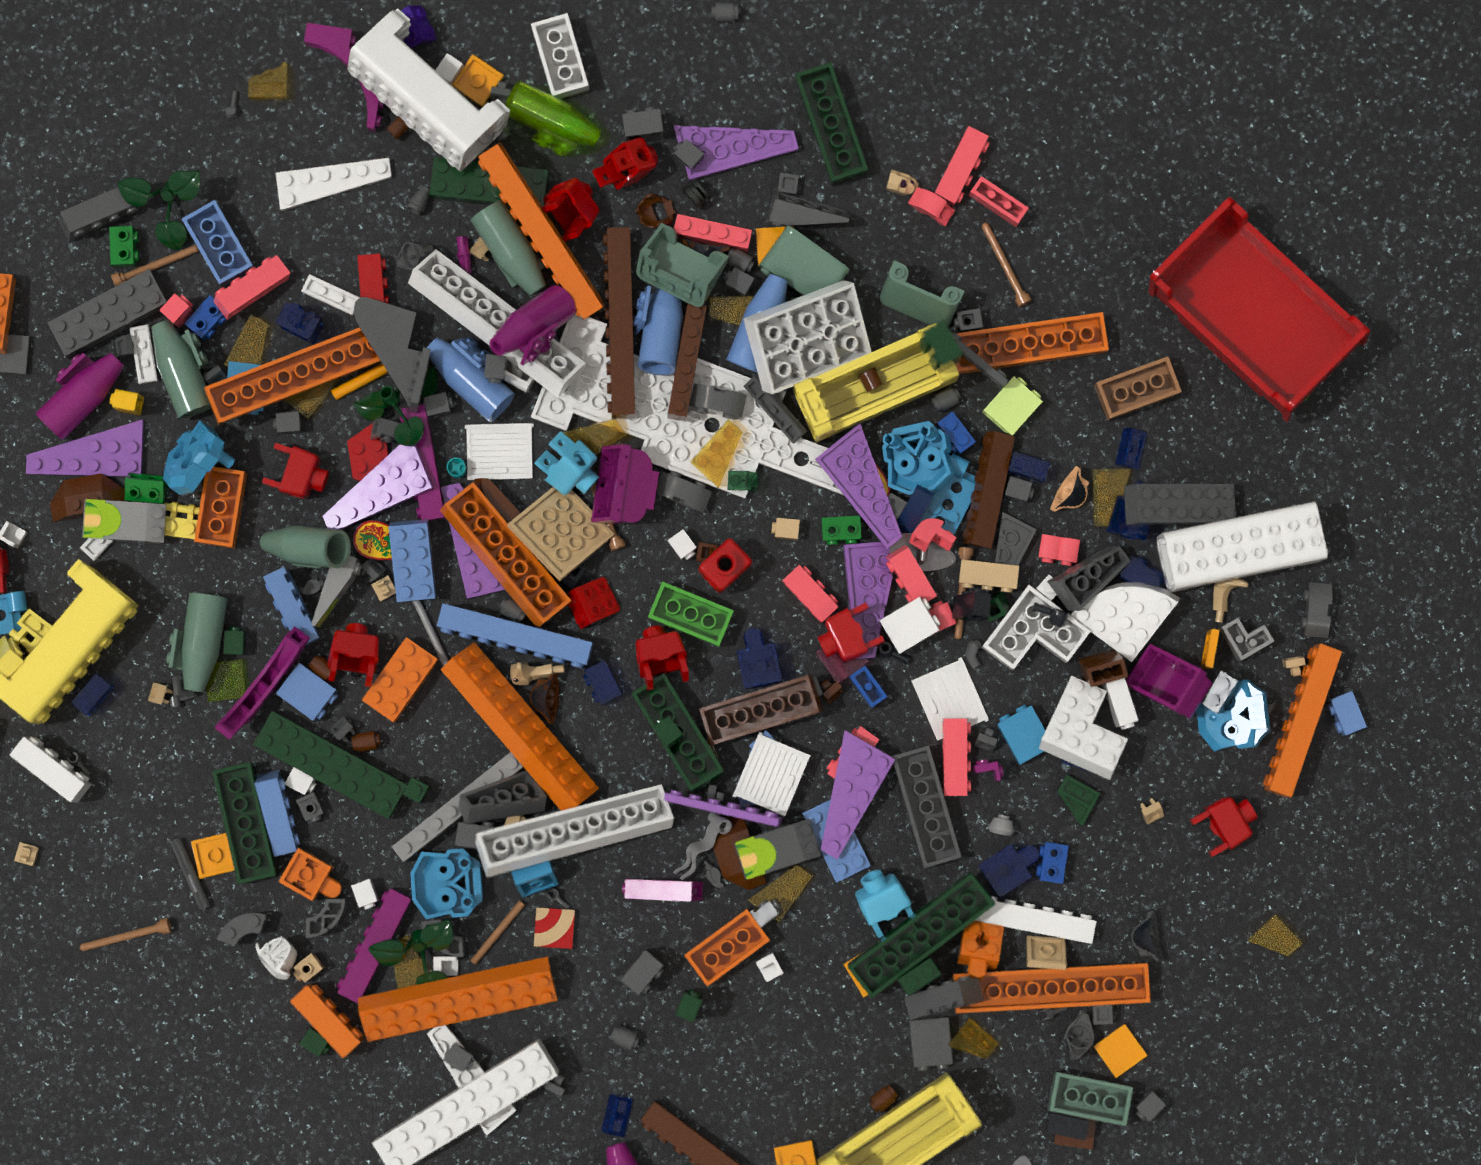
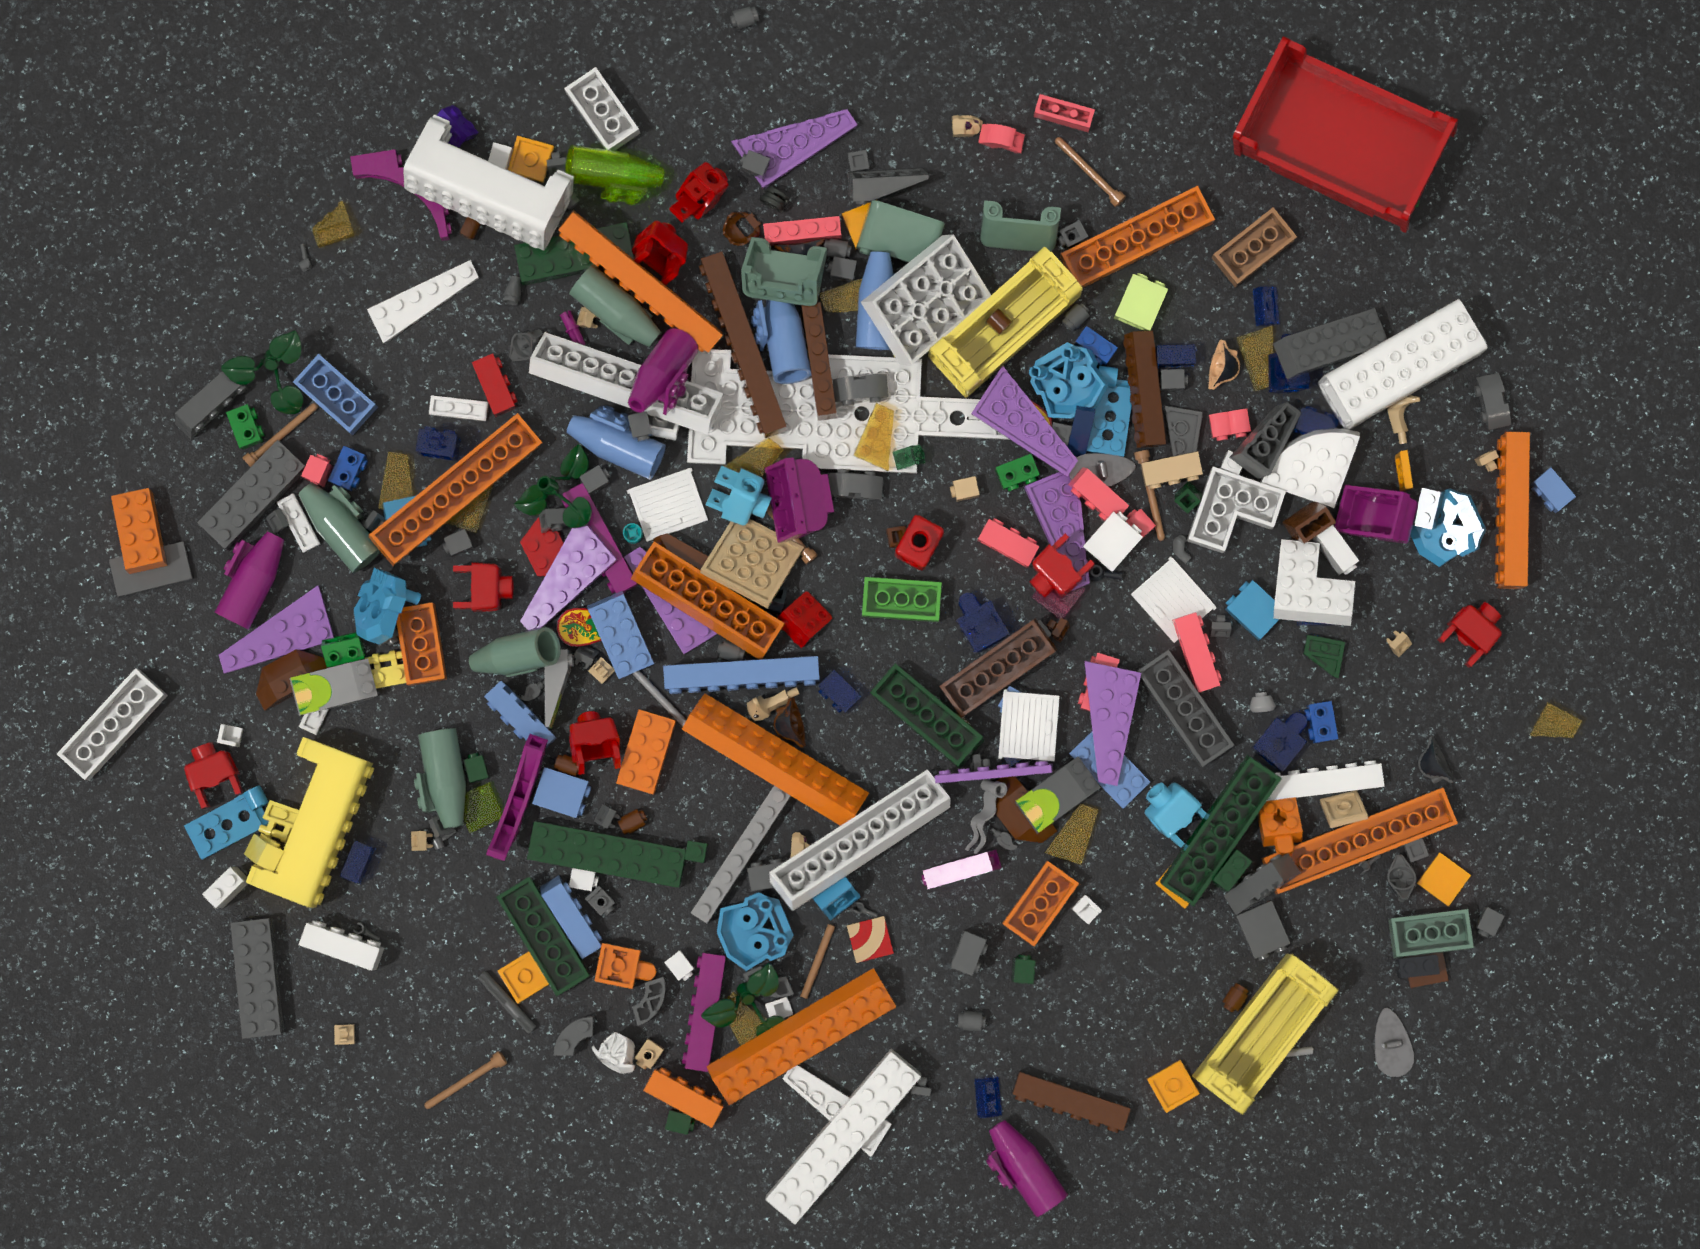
camera: 15 degrees left, 0 degrees up
yellow brick [110,389,144,416] -> none
coral brick [213,255,290,320] -> none
light orange piece [331,363,388,400] -> none
dark grey piece [354,297,431,413] -> none
dark grey brick [443,1042,475,1073] -> none
dark grey wedge [458,770,547,823] -> none
dark grey brick [622,107,664,142] -> none
red piece [636,625,689,690] -> none
dark green brick [653,716,684,749] -> none
white brick [668,529,697,560] -> none
dark grey plate [744,374,807,444] -> none
brick [750,898,783,927] -> none
dark green brick [795,62,868,186] -> none
blue brick [849,666,887,708] -> none
coral brick [909,518,957,552] -> none
dark green brick [919,320,963,373] -> none
coral brick [934,126,990,207] -> none
clear yellow wing [948,1018,999,1059] -> none
dark grey plate [952,332,1008,388] -> none
black brick [952,589,991,621] -> none
magenta bracket [972,759,1003,782] -> none
black bar [1032,602,1069,627] -> none
light grey brick [1218,618,1274,662] -> none

